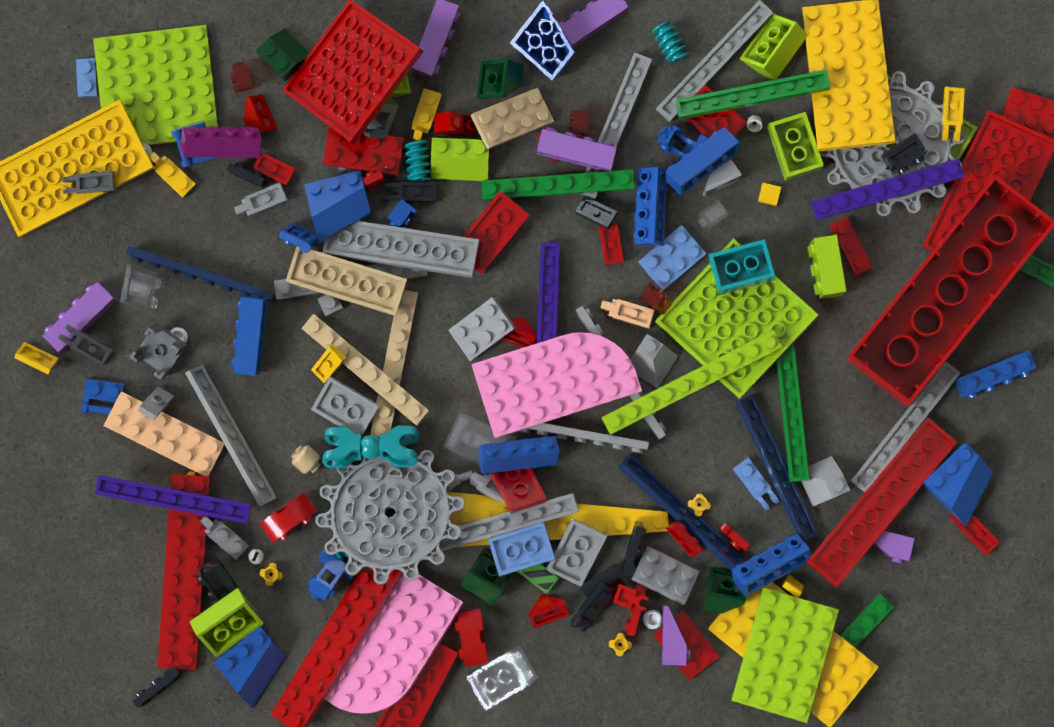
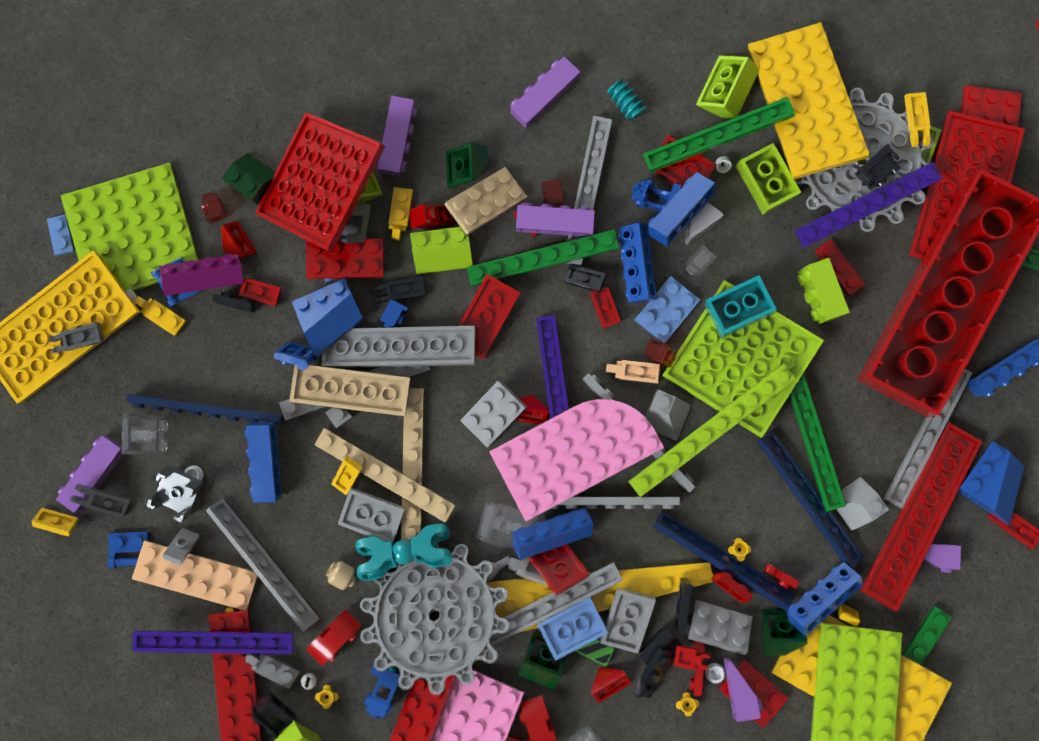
camera: 10 degrees left, 0 degrees up
light grey hinge [234,183,288,216] -> none
red plate [363,170,385,192] -> none
teal piece [404,140,432,182] -> none
blue wedge [510,0,576,80] -> none
light grey plate [656,0,773,123] -> none
medium blue hinge [733,458,779,511] -> none
yellow tile [758,183,781,206] -> none

